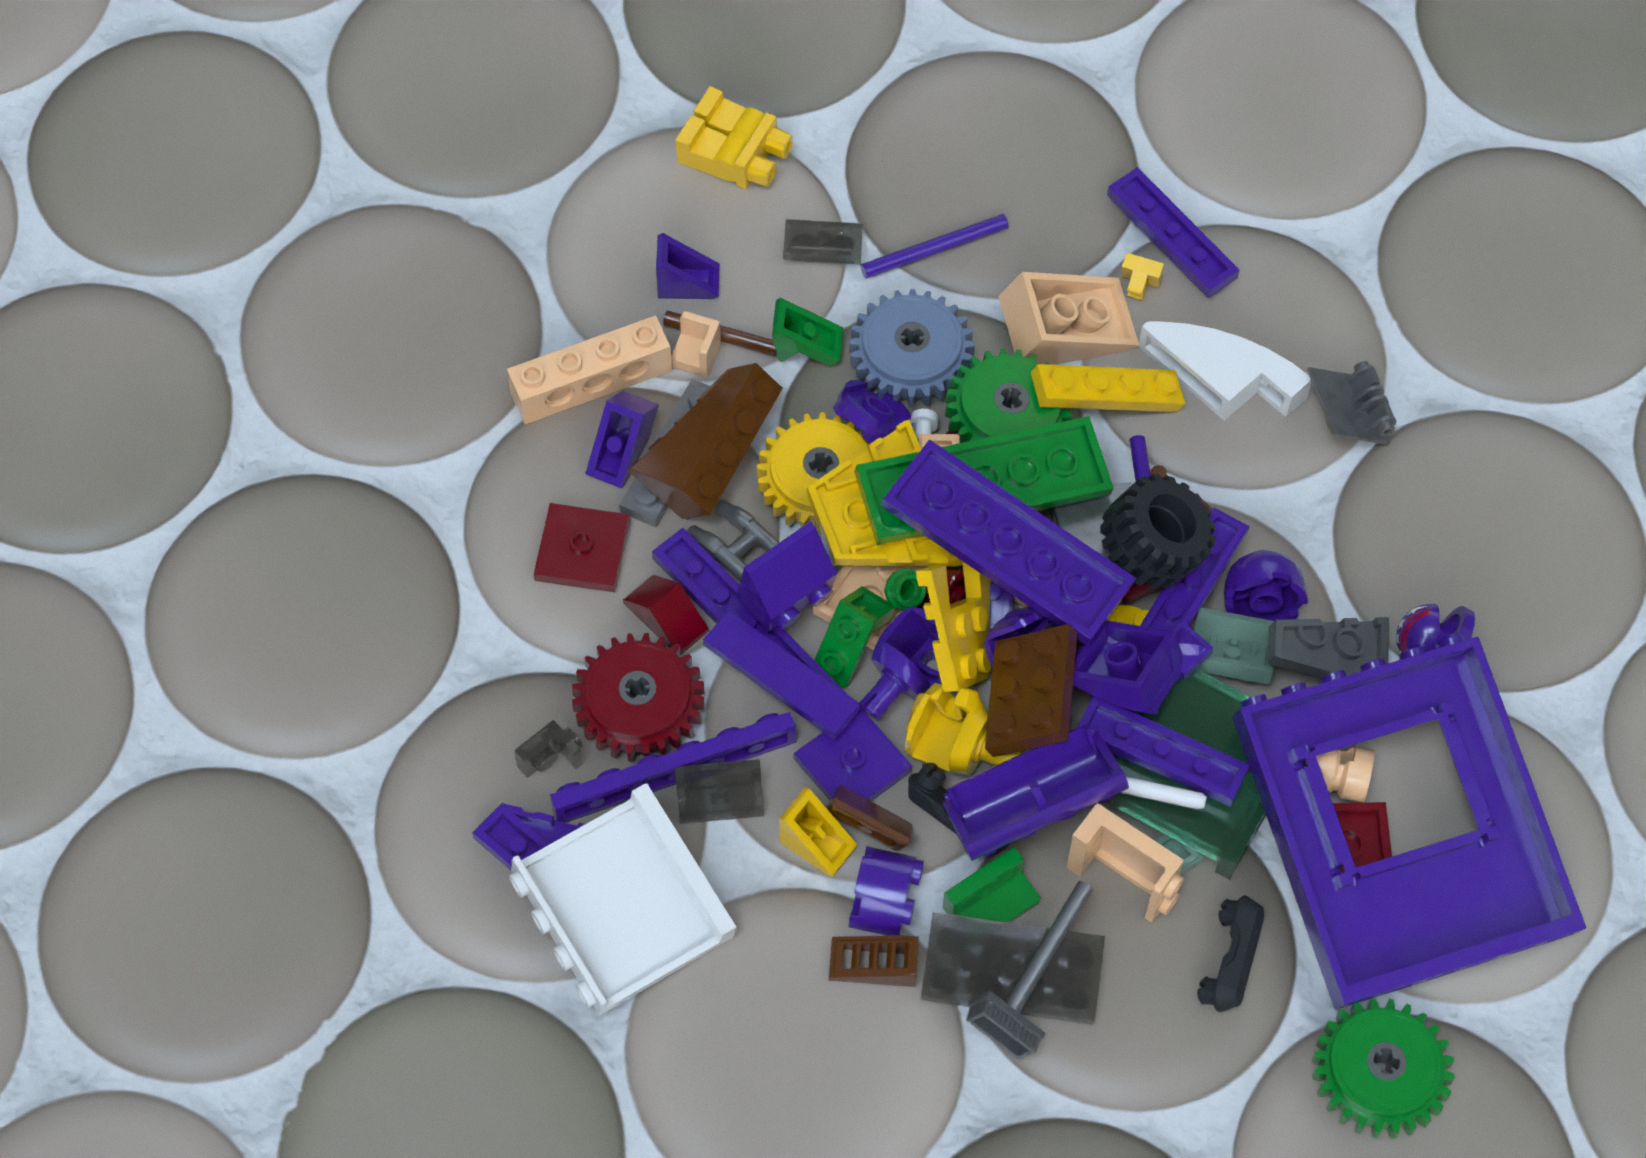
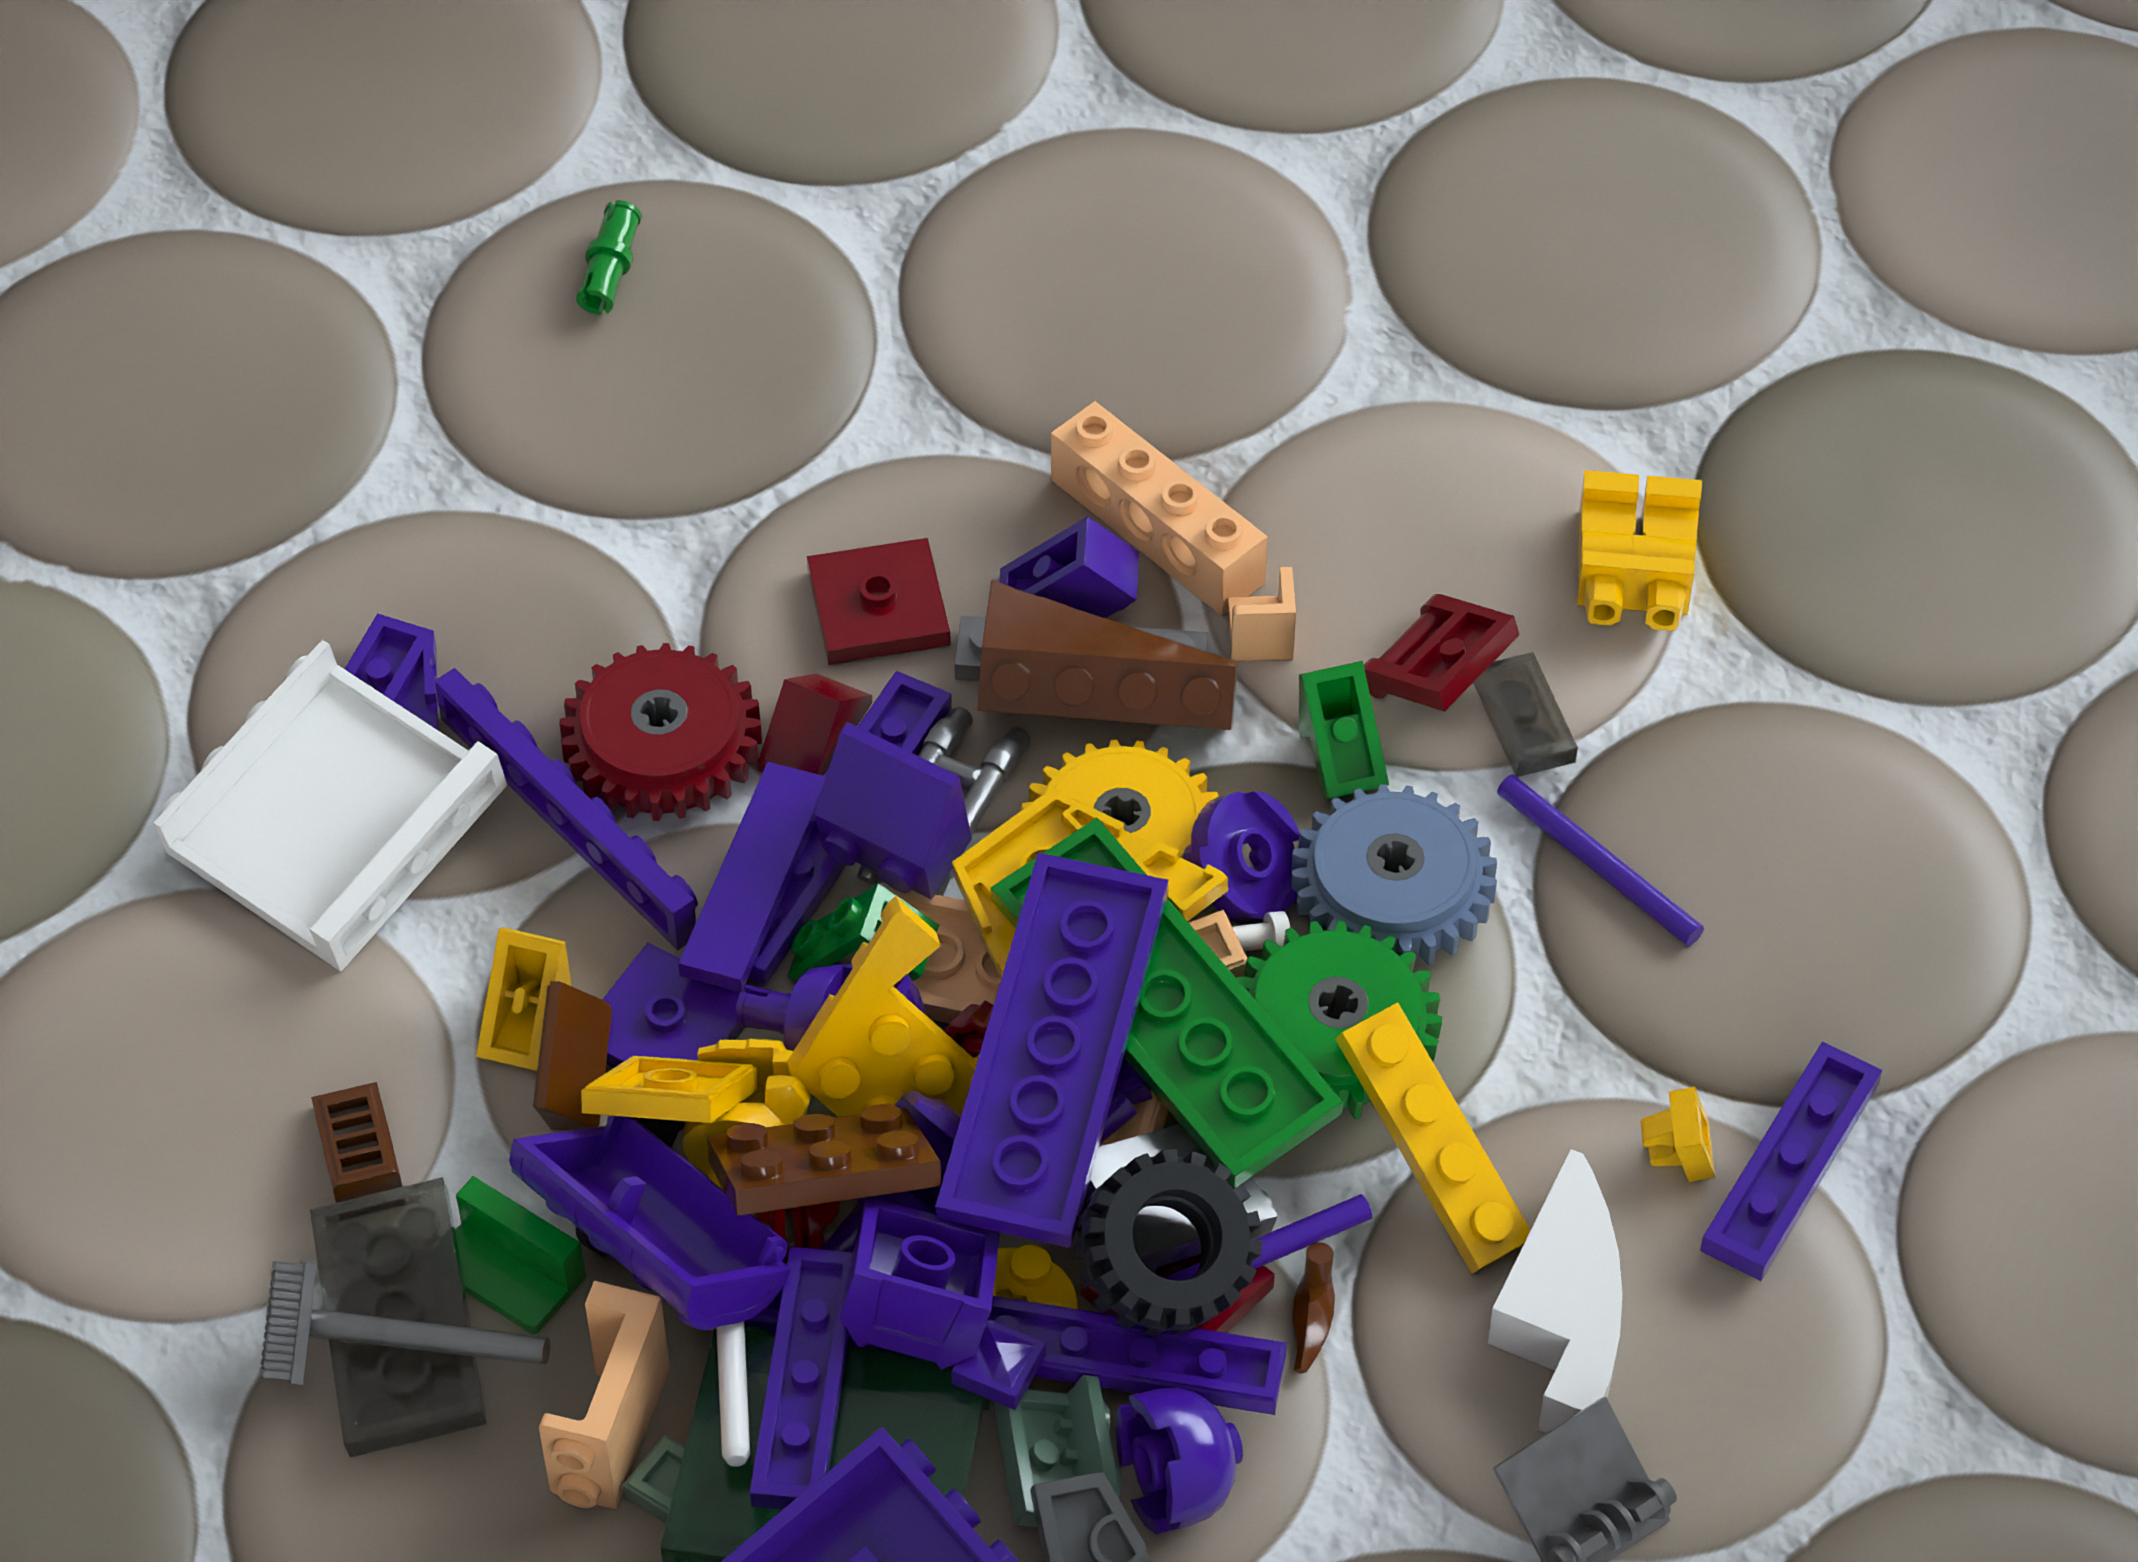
camera: 70 degrees right, 10 degrees down
clear smoke bracket [514,719,583,778] -> none
dark purple slope [656,233,720,299] -> none
reddish brown bar [663,310,777,356] -> none
clear smoke hinge [675,759,764,824] -> none
dark purple cylinder [848,846,924,935] -> none
green plate [884,568,926,610] -> none
light nougat slope [998,272,1139,365] -> none
none -> green pin [576,200,642,315]
none -> yellow tile [581,1056,758,1123]
none -> dark red plate [1364,594,1520,712]

